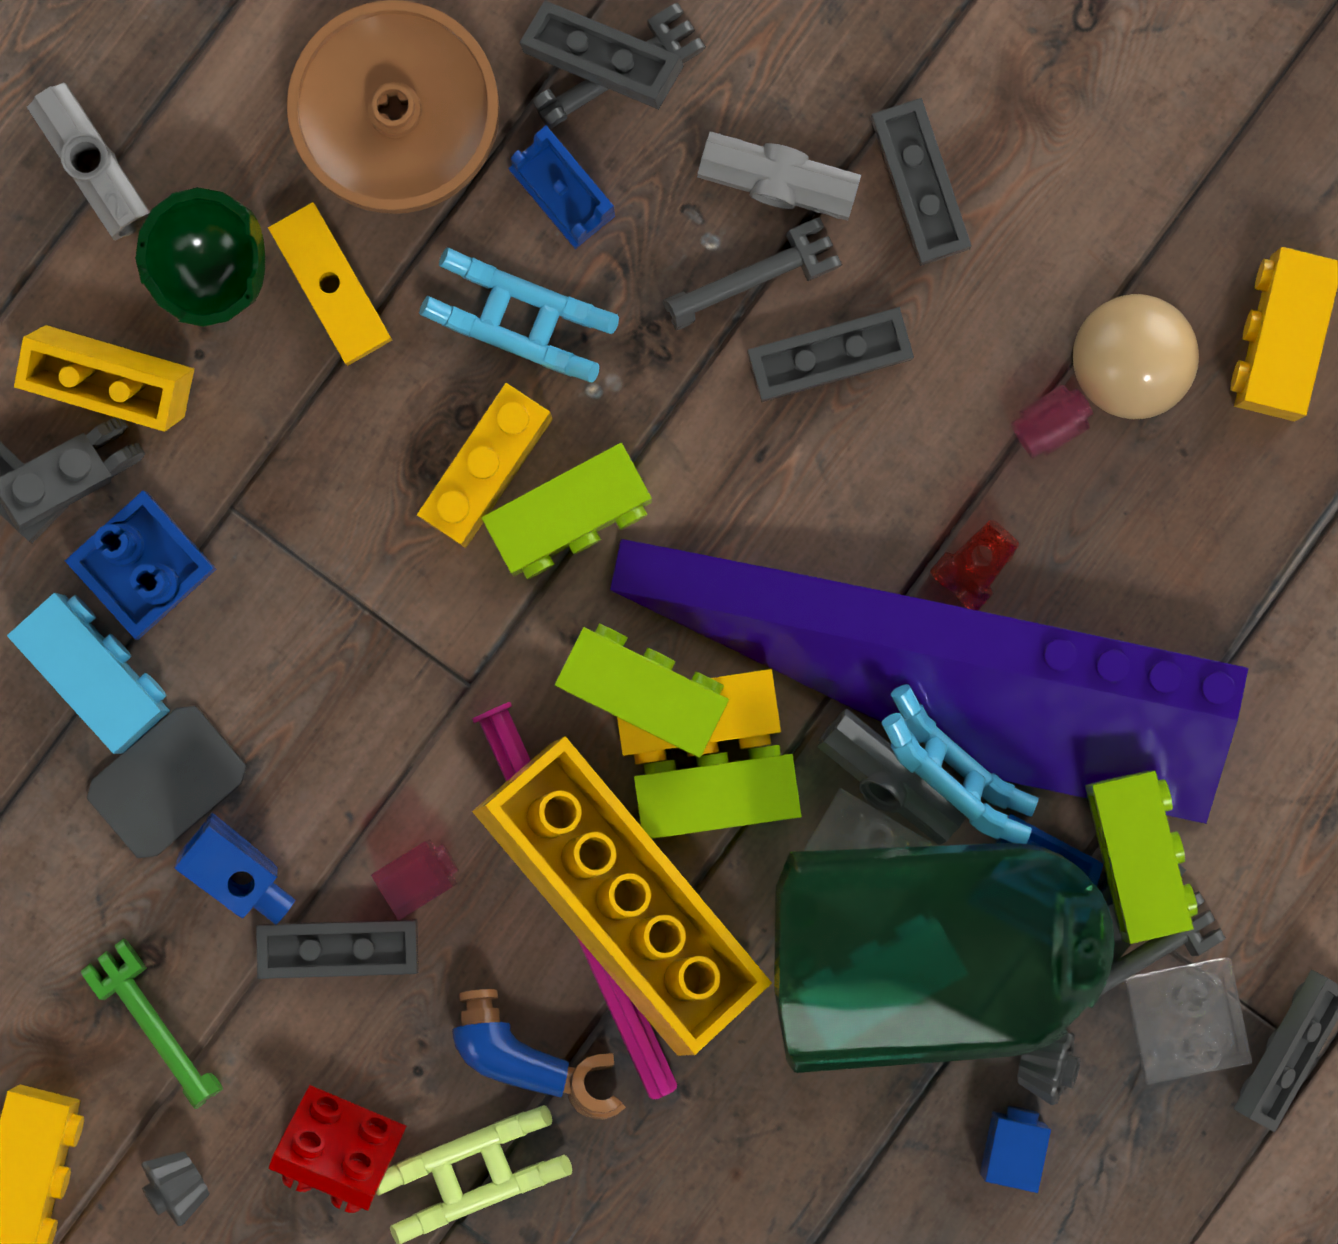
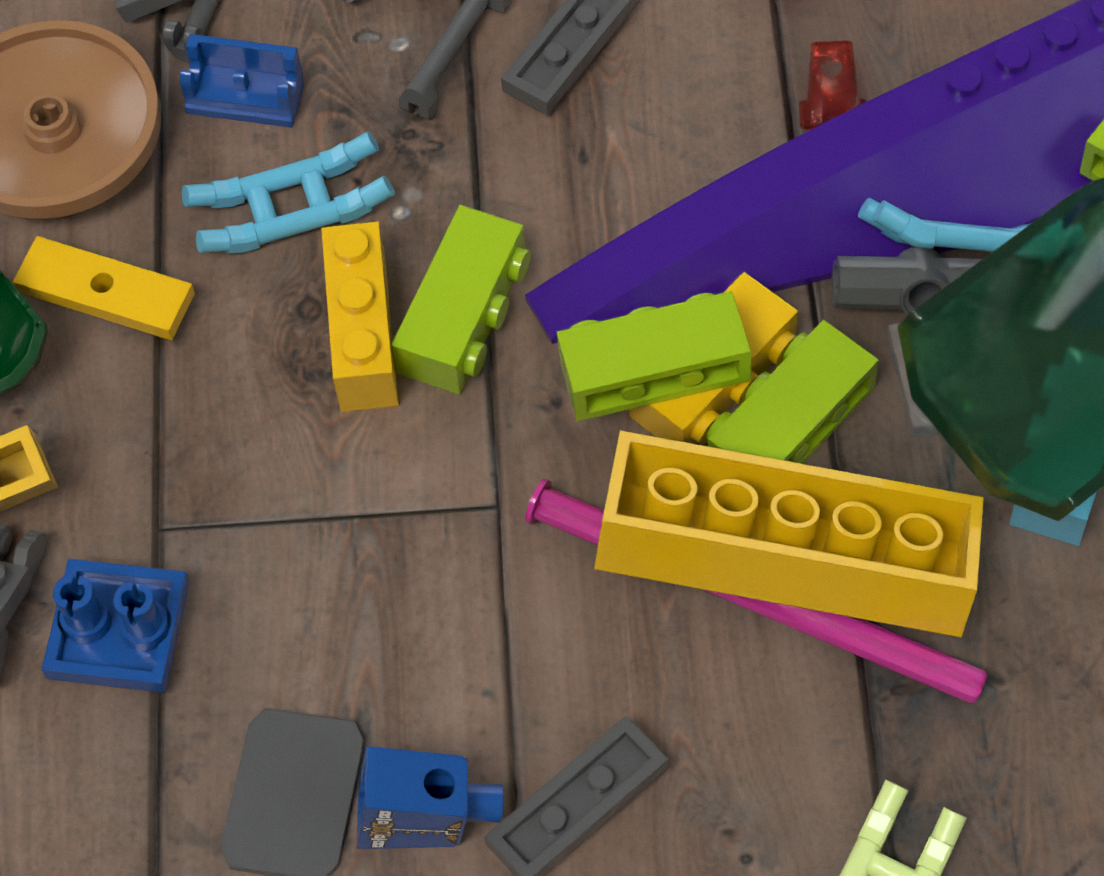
camera: 40 degrees left, 25 degrees down
medium azure brick [7,593,170,754] -> none
clear pink brick [371,839,459,921] -> none
blue piece [452,989,626,1120] -> none

